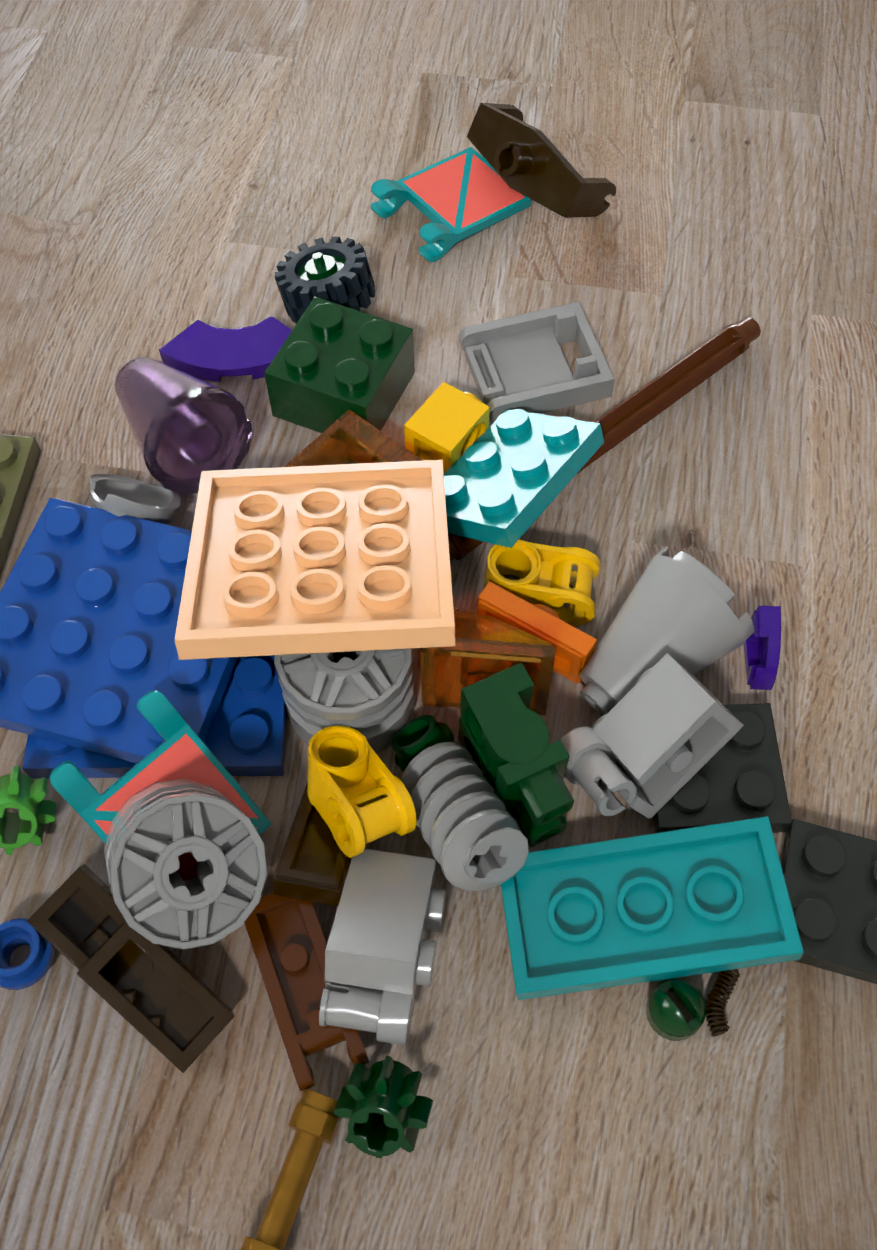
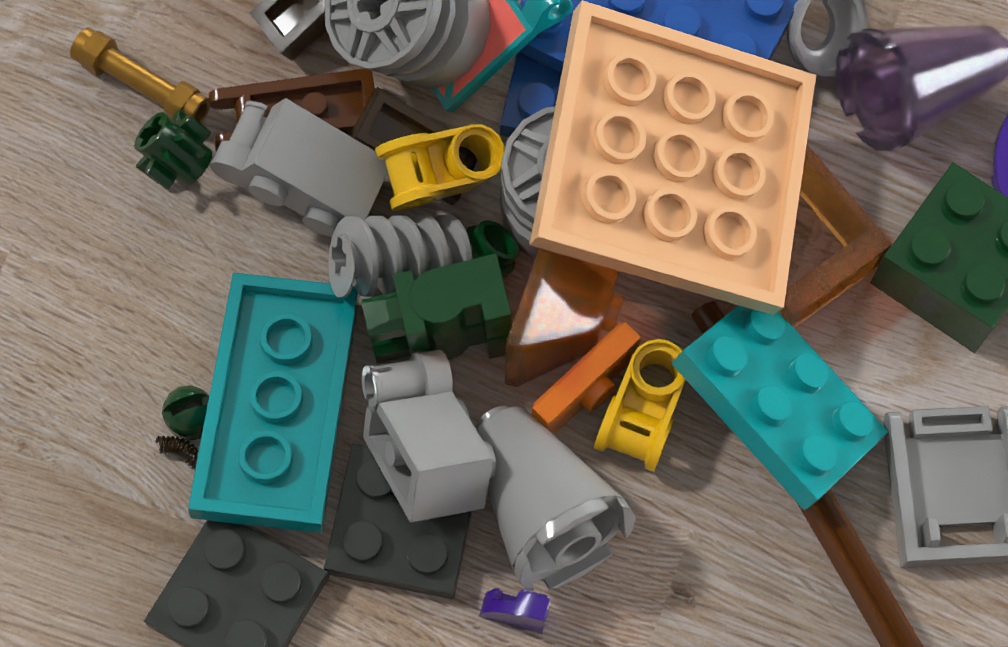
camera: 100 degrees right, 10 degrees up
yellow brick [404,382,490,473] -> none

